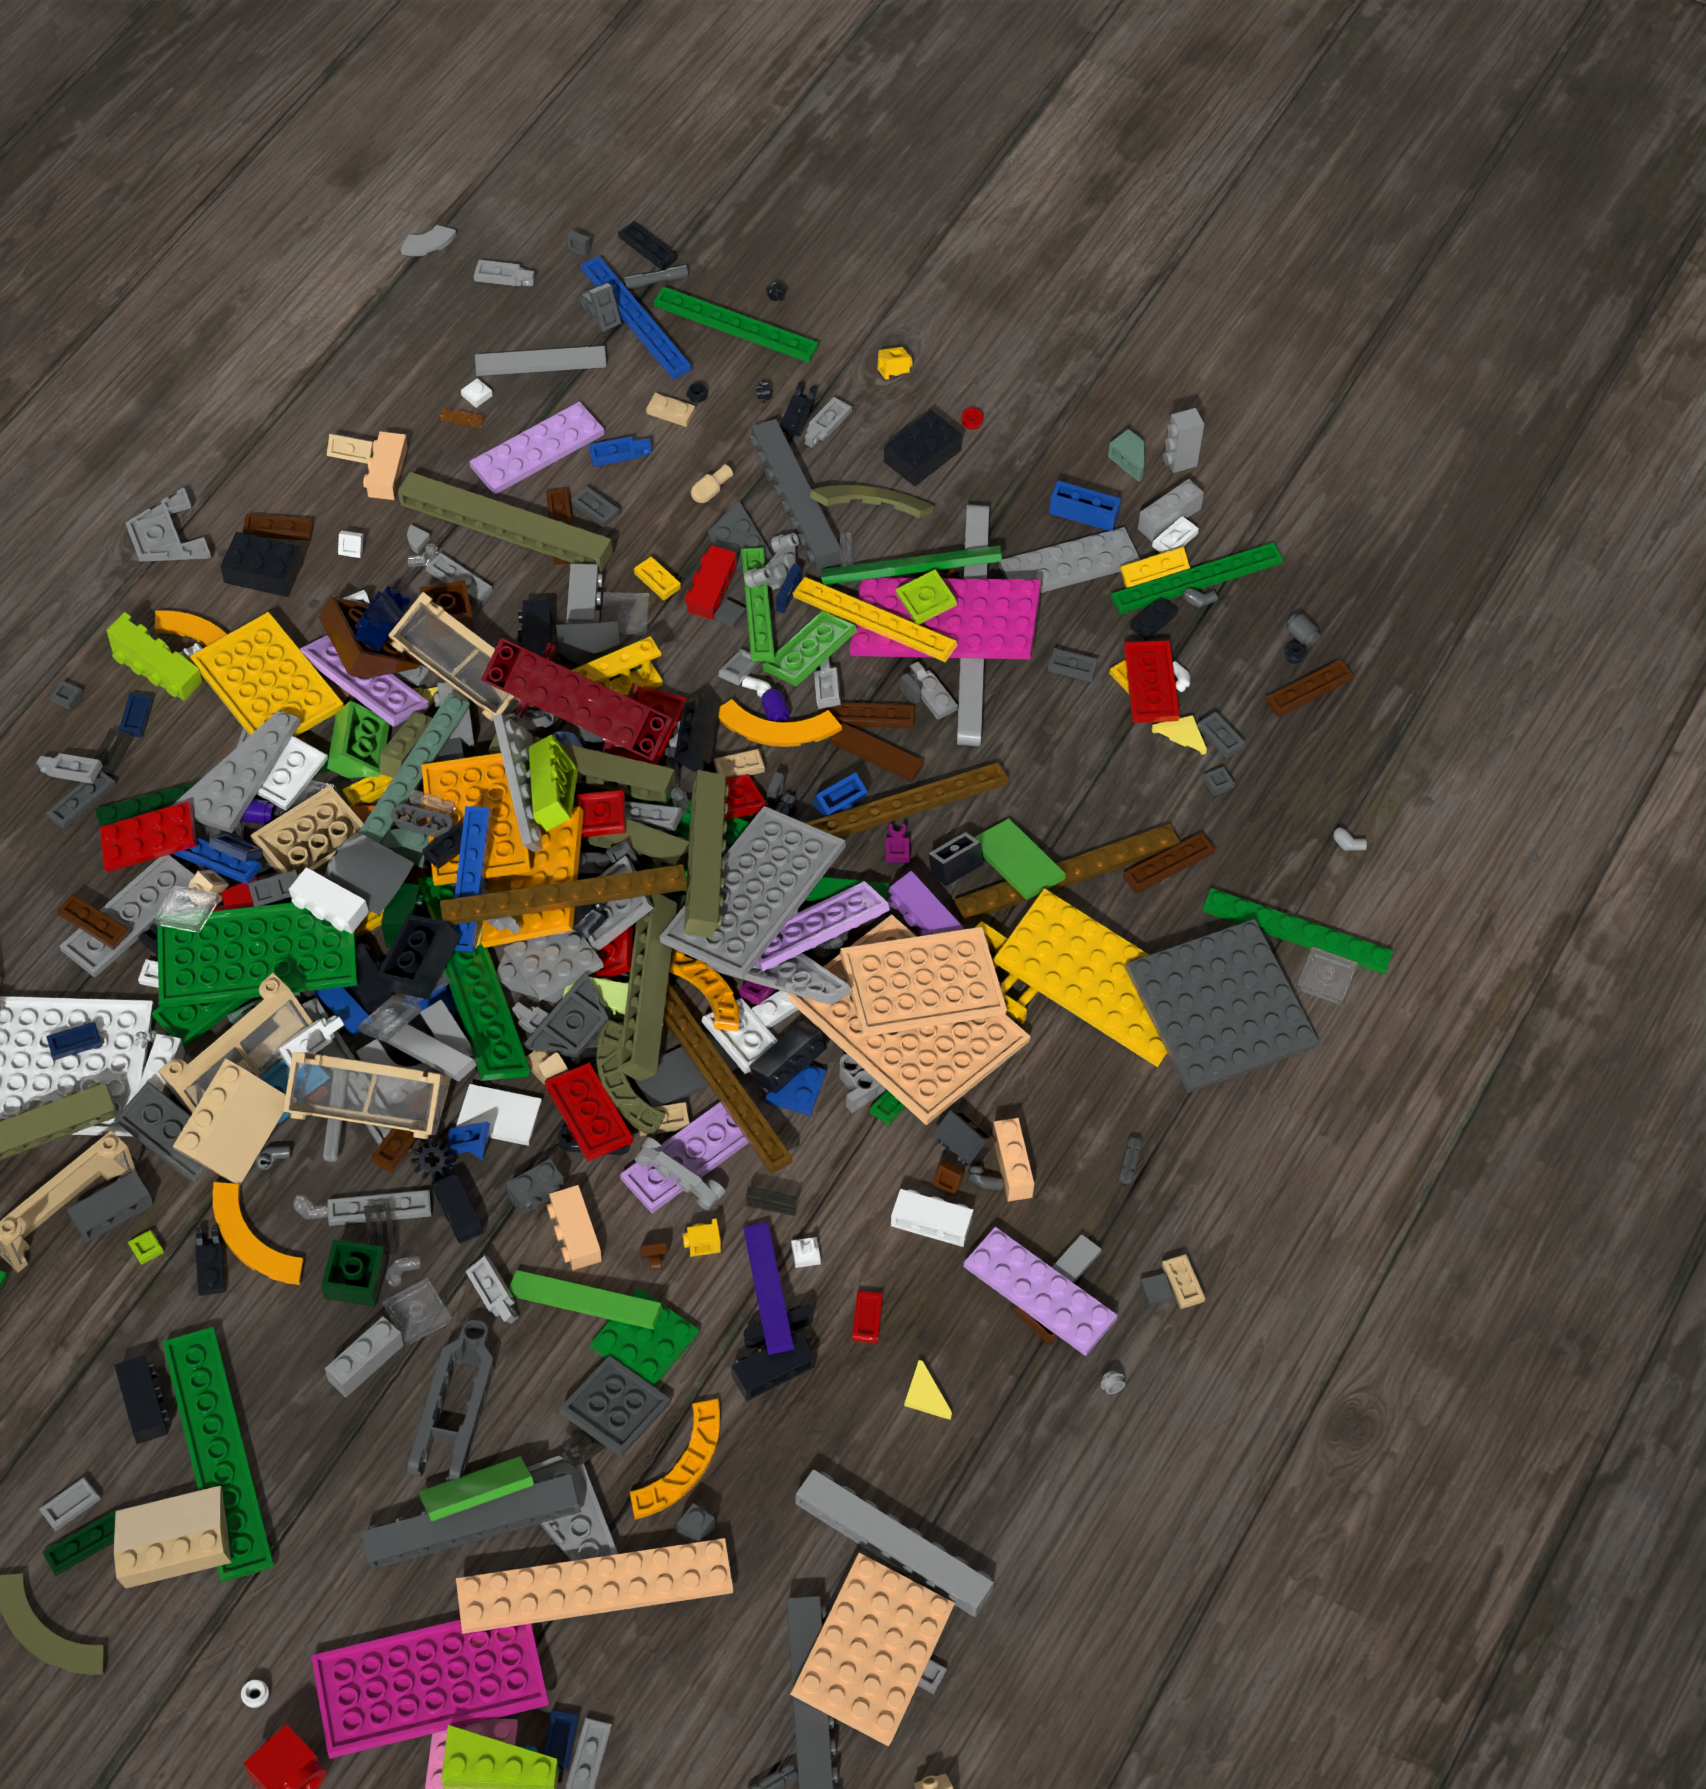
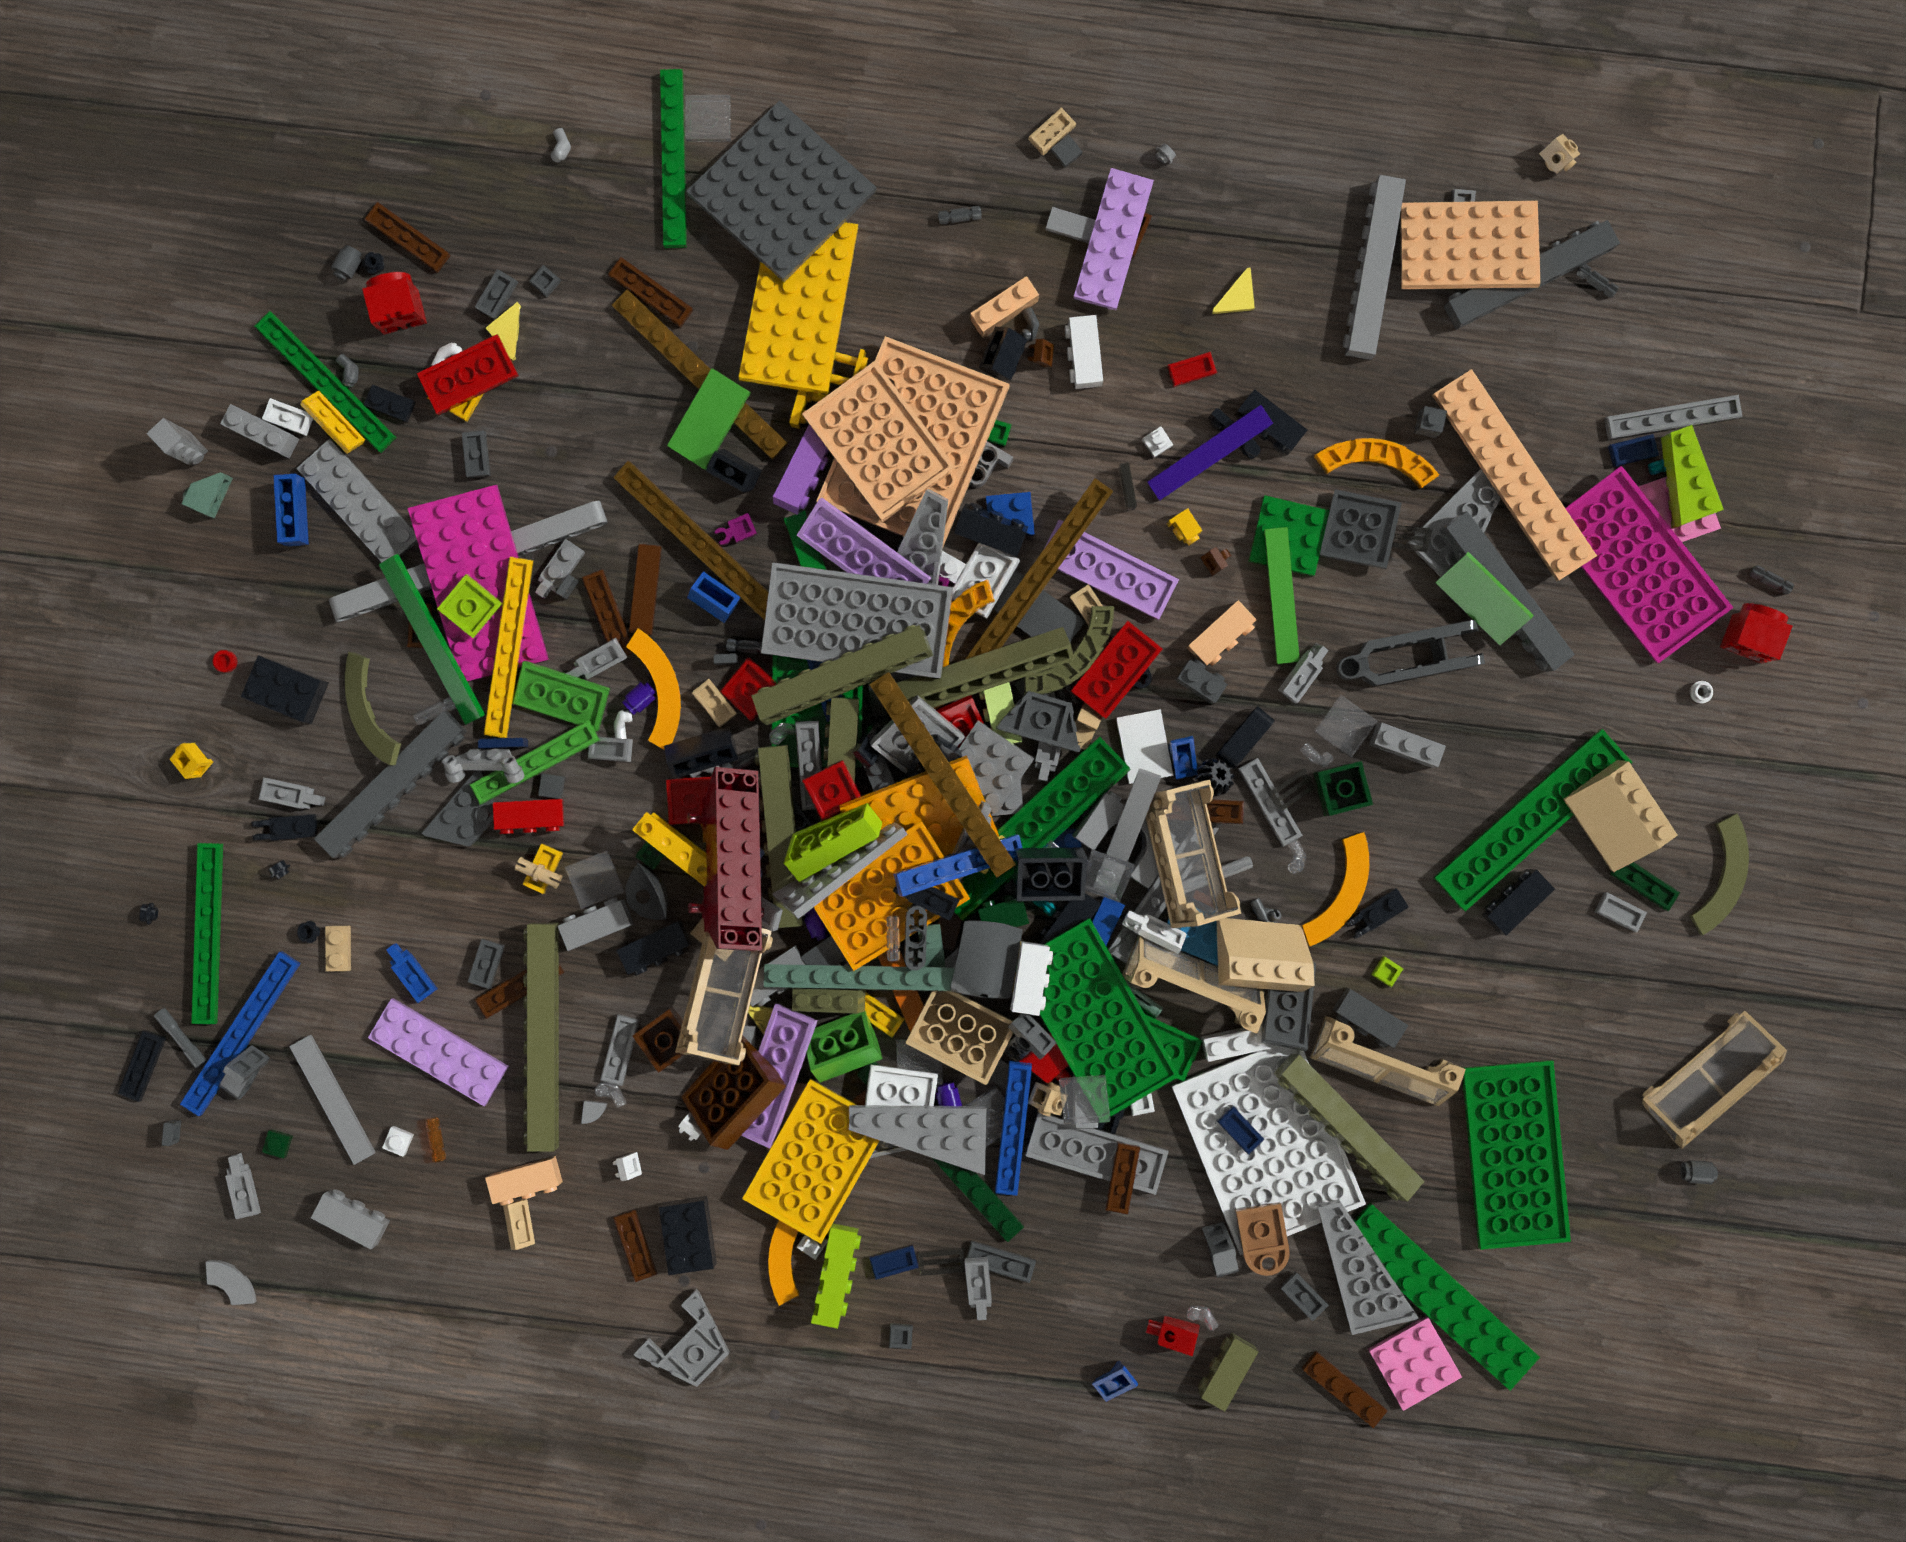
camera: 110 degrees left, 30 degrees up
red plate [100,801,197,872] -> none
clear arm [134,1030,164,1049] -> none
dark blue tile [209,834,262,862] -> none
clear blue brick [354,586,411,652] -> none
light grey plate [635,1137,726,1210] -> none
tan arm [691,464,733,503] -> none
none -> dark green plate [262,1129,293,1159]
none -> light grey brick [311,1189,390,1249]
none -> red piece [362,272,427,335]
none -> tan pin [515,857,562,889]

